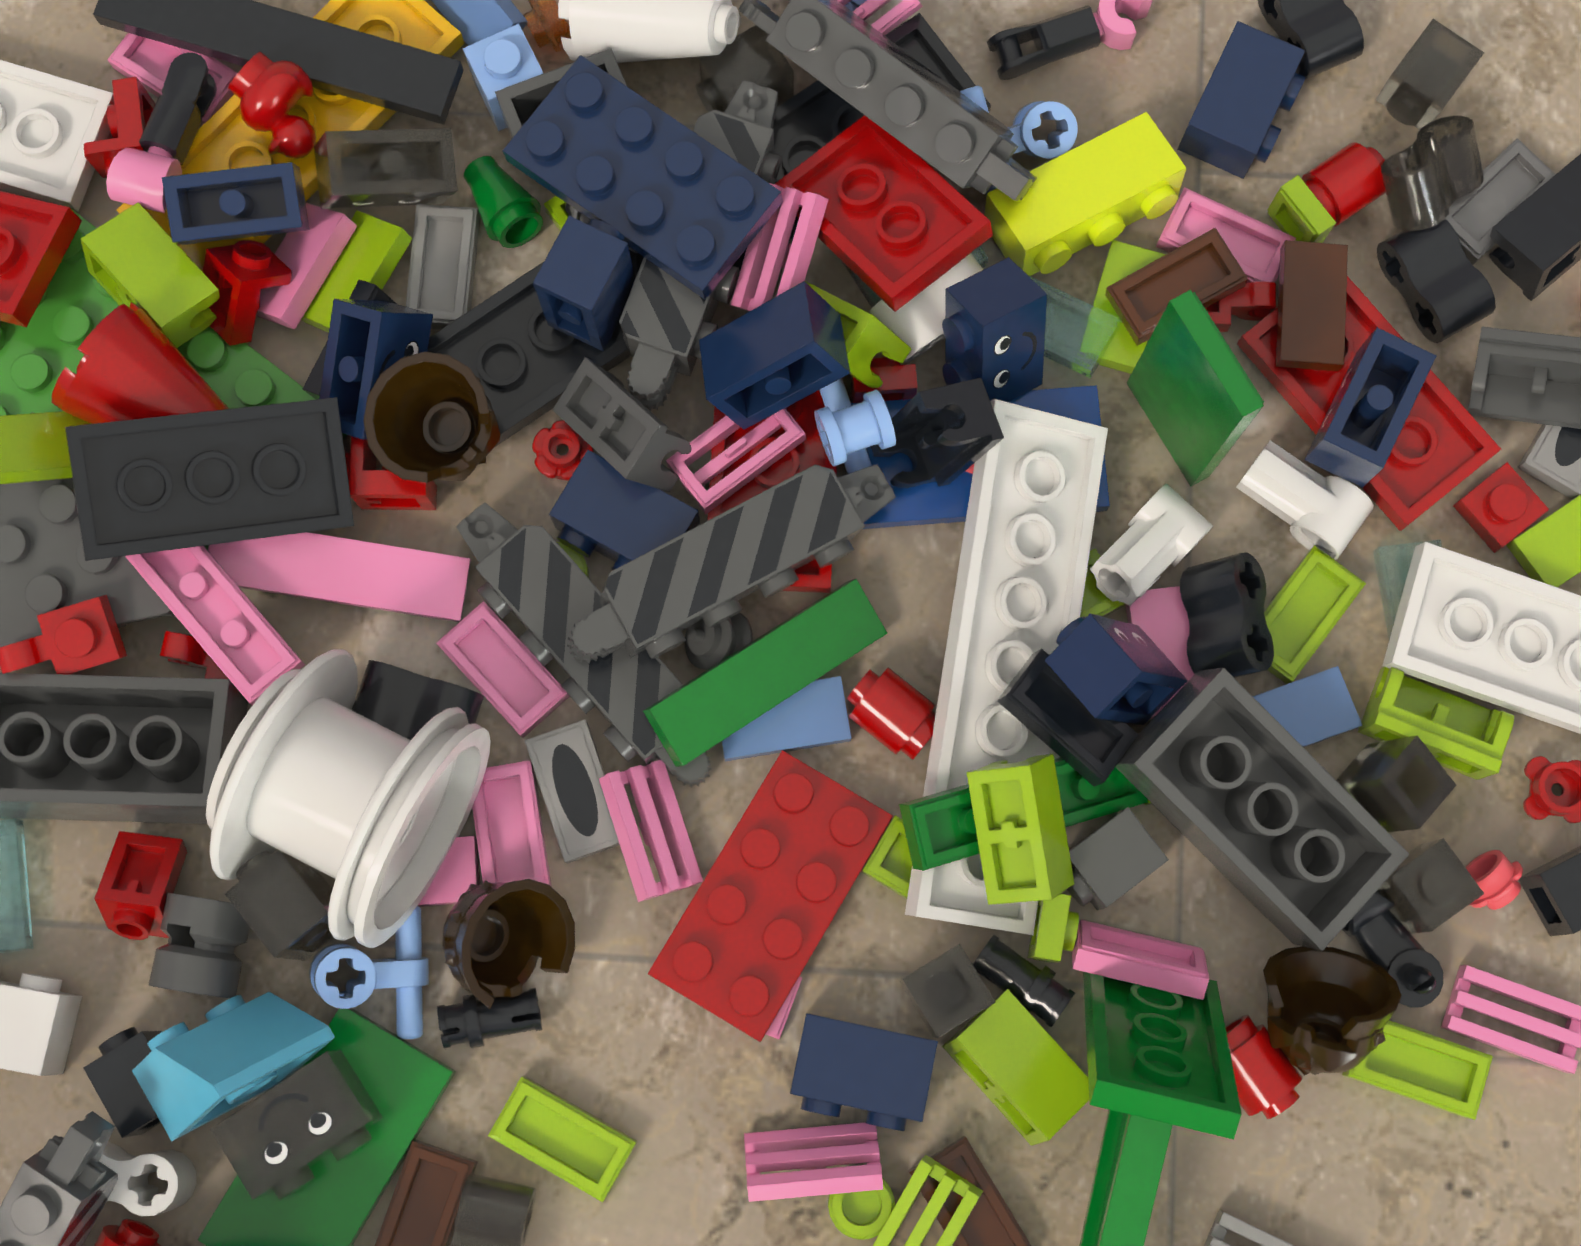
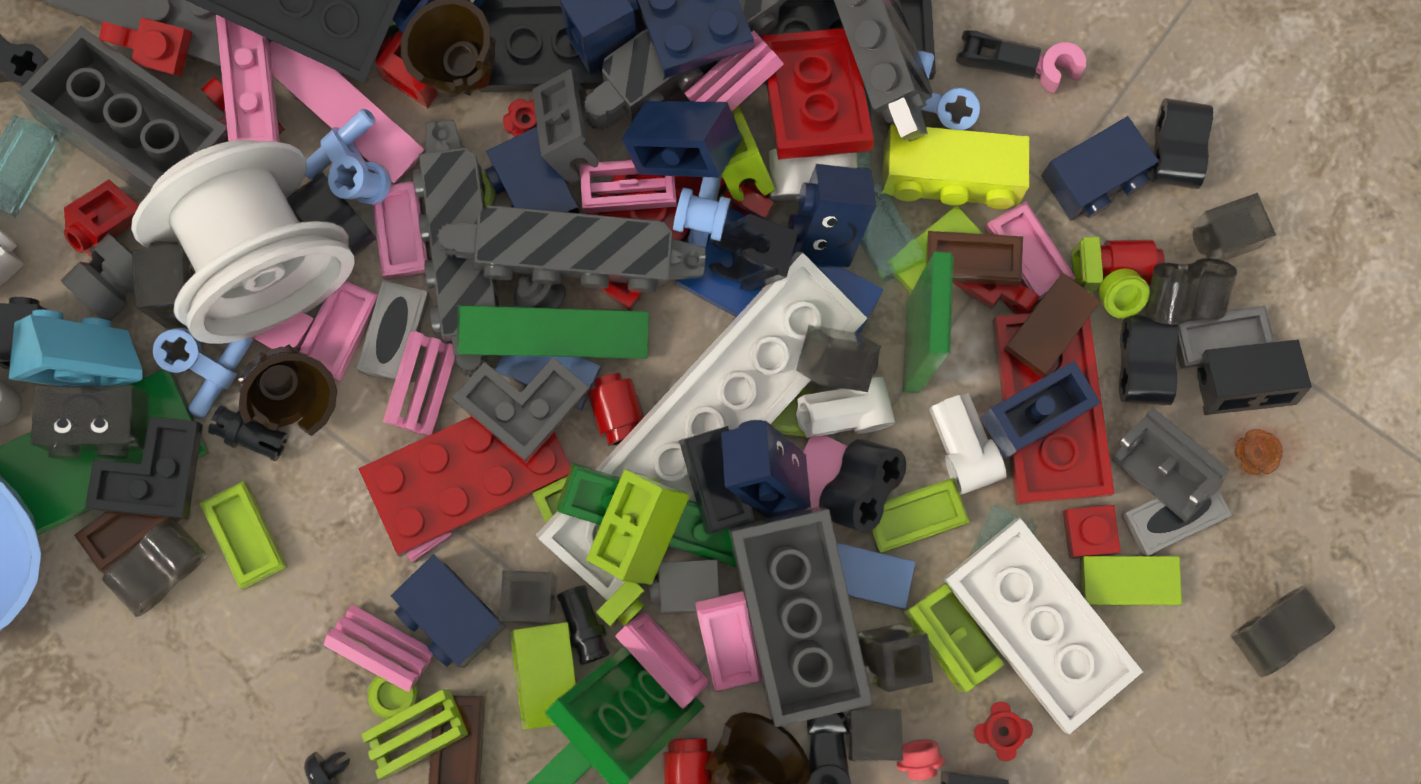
camera: 30 degrees right, 0 degrees up
none -> black plate [85,417,203,520]
none -> light blue piece [305,109,391,205]
none -> dark grey plate [452,357,590,463]
none -> bright pink tile [695,591,762,692]
none -> clear smoke brick [796,325,881,392]
none -> lime tile [1098,269,1150,318]

